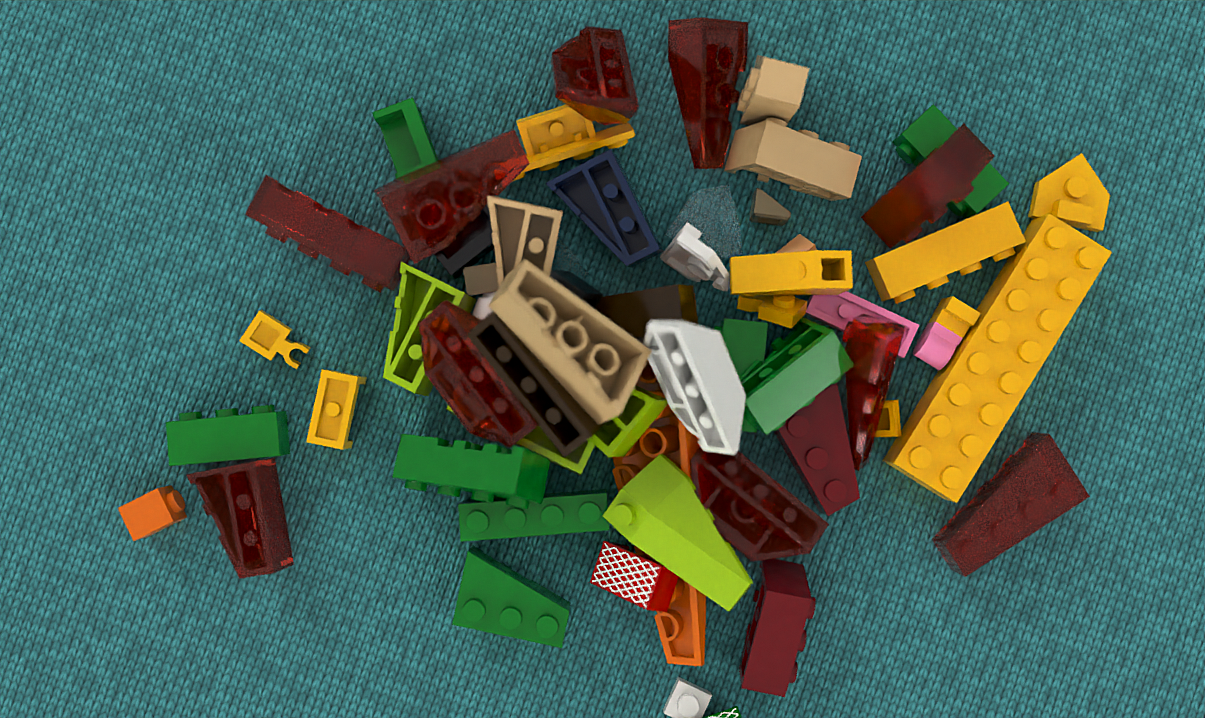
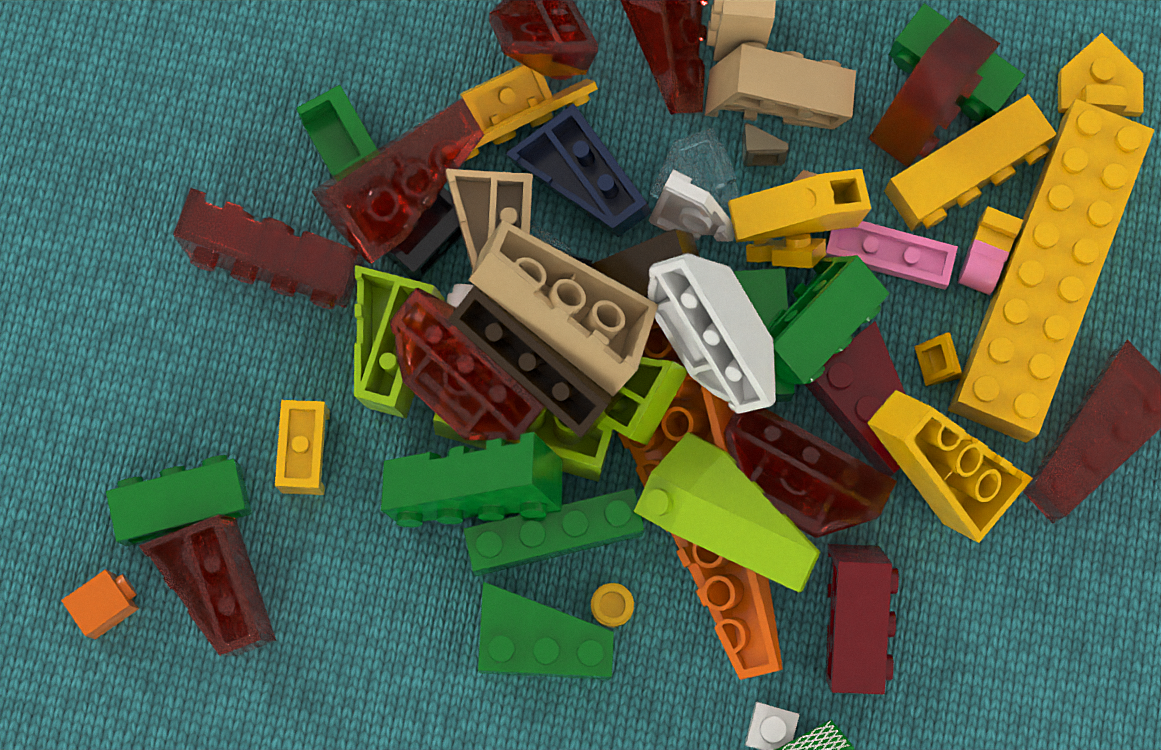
camera: 10 degrees left, 10 degrees down
yellow plate [239,310,311,369] -> none
dark tan slope [463,262,499,295] -> none
red panel [590,541,679,612] -> none
clear red wedge [843,314,906,471] -> none
none -> yellow tile [590,583,634,628]
none -> yellow wedge [868,390,1033,543]

